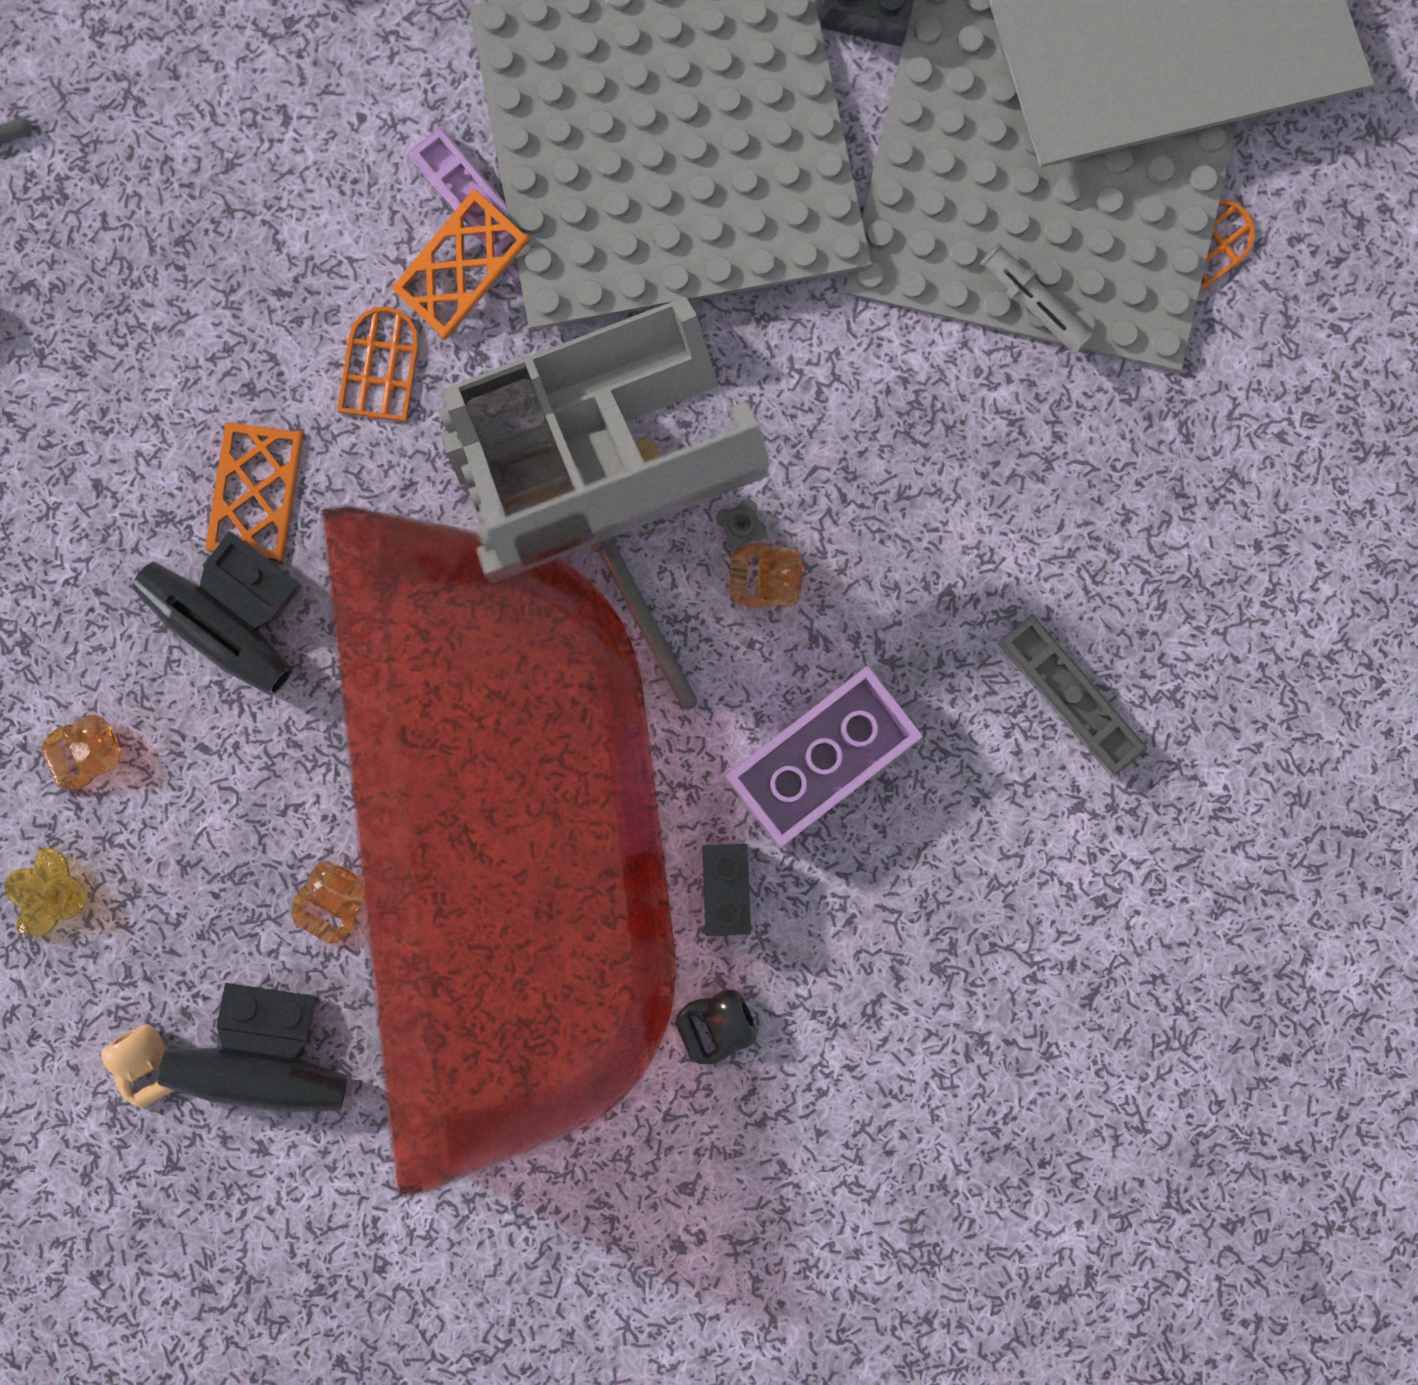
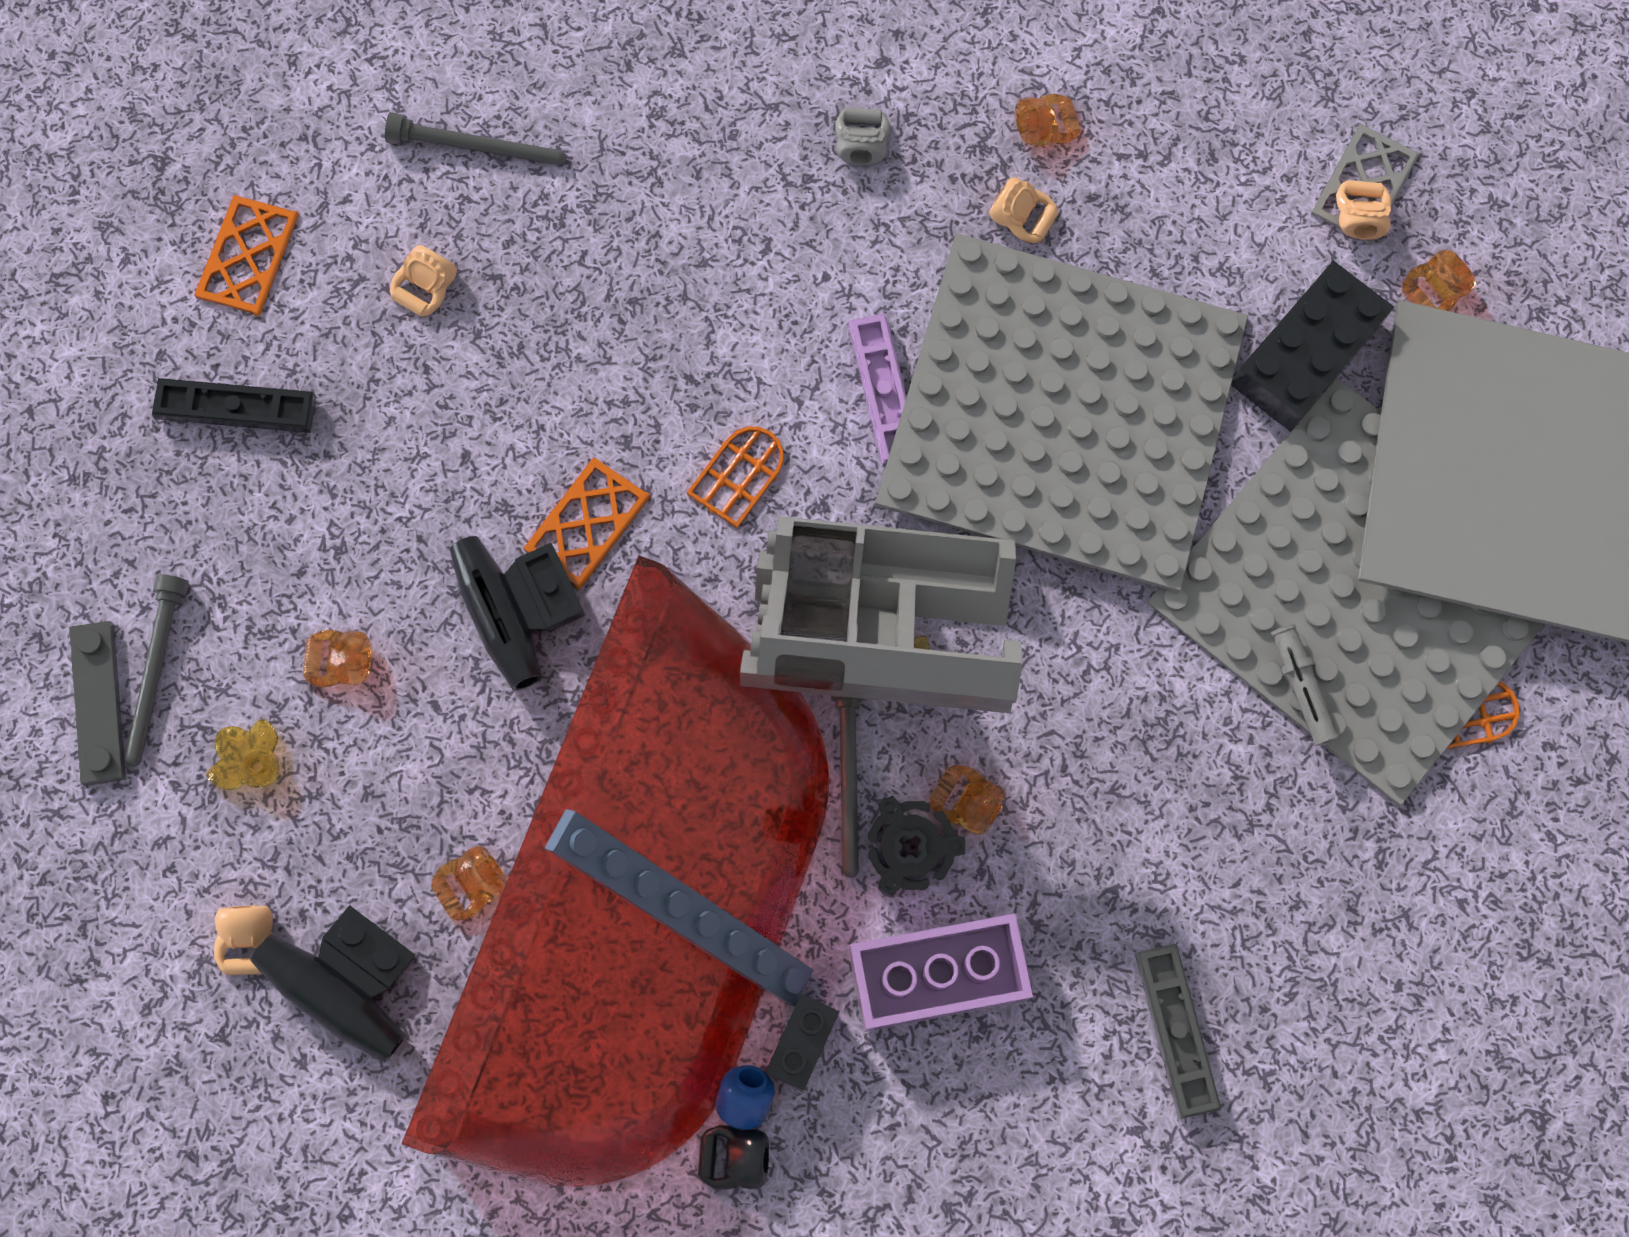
camera: 25 degrees right, 10 degrees down
orange window [391,188,531,340] -> none
dark grey plate [716,499,767,550] -> none
none -> sand blue plate [544,809,813,1007]
none -> blue head [715,1065,775,1130]
none -> black piece [868,795,966,896]

